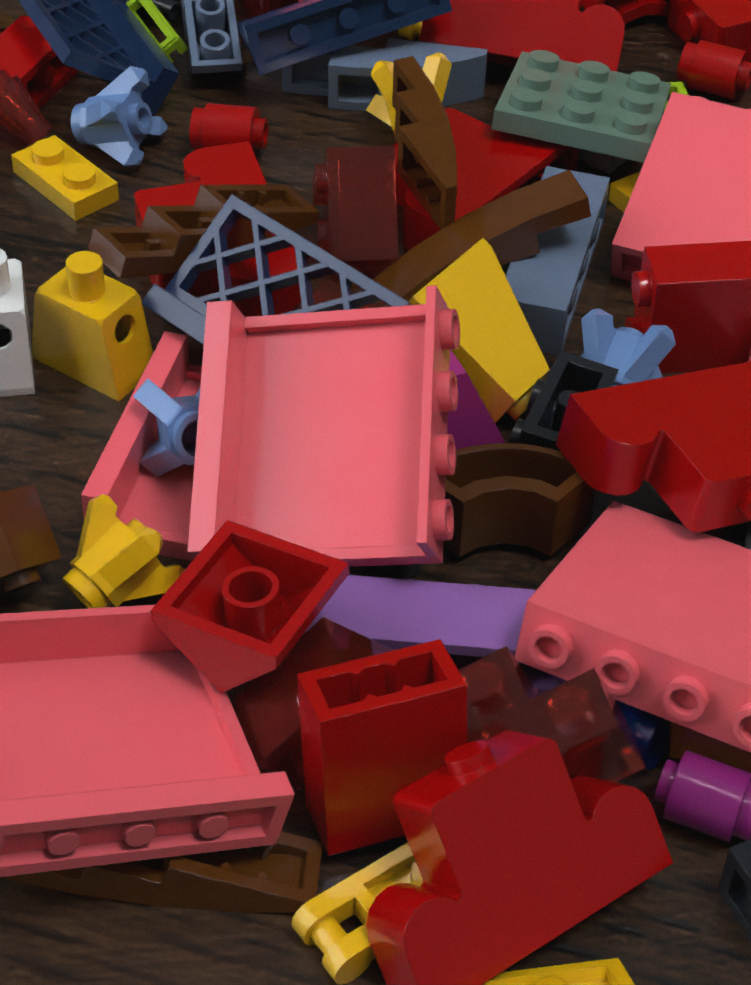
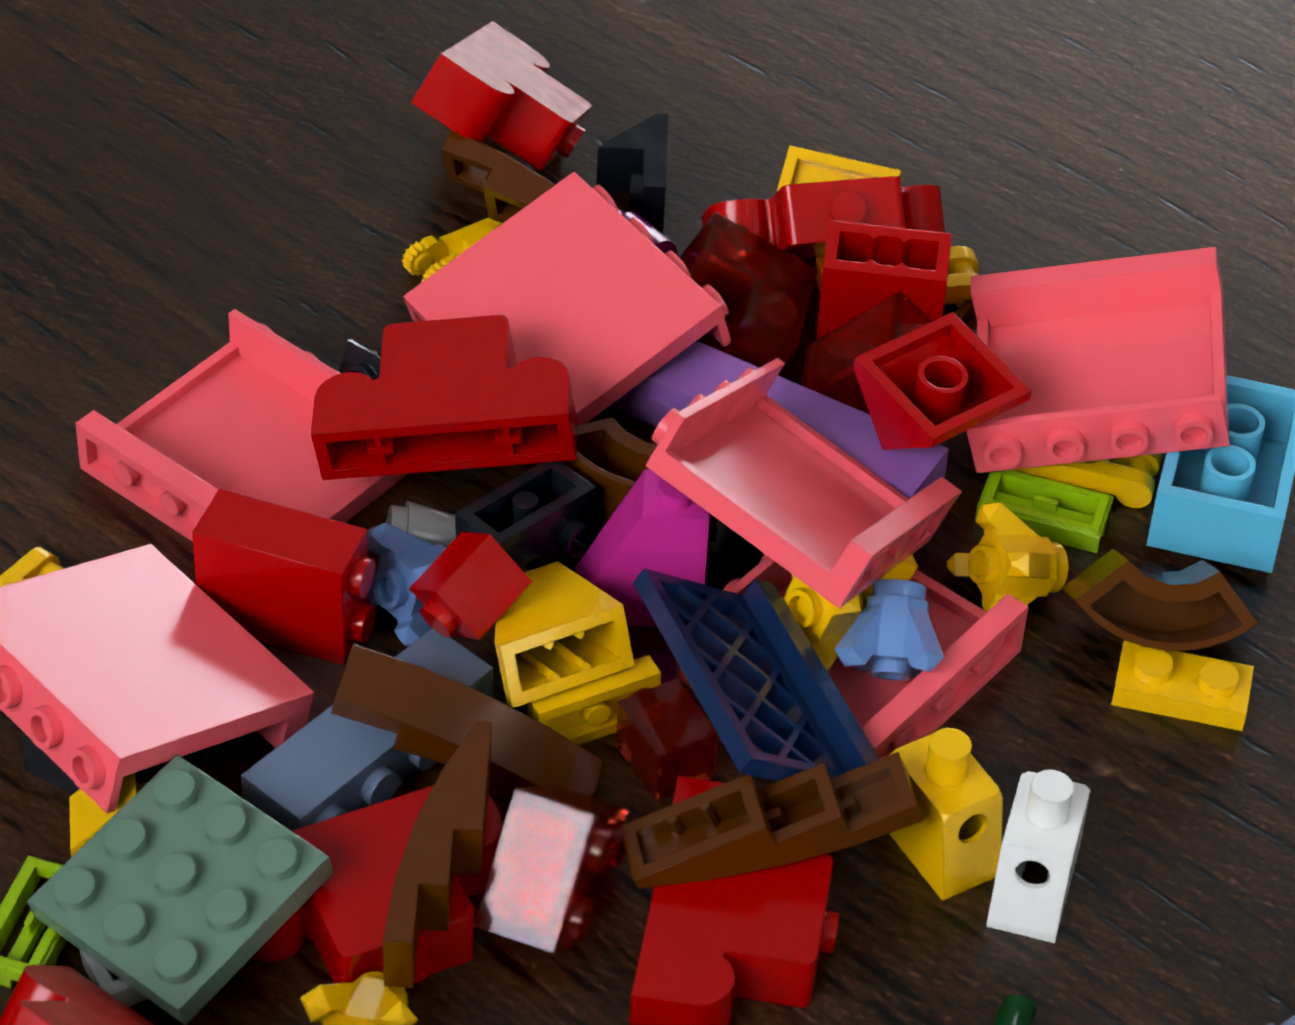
camera: 155 degrees left, 0 degrees up
none -> red brick [409,532,532,640]

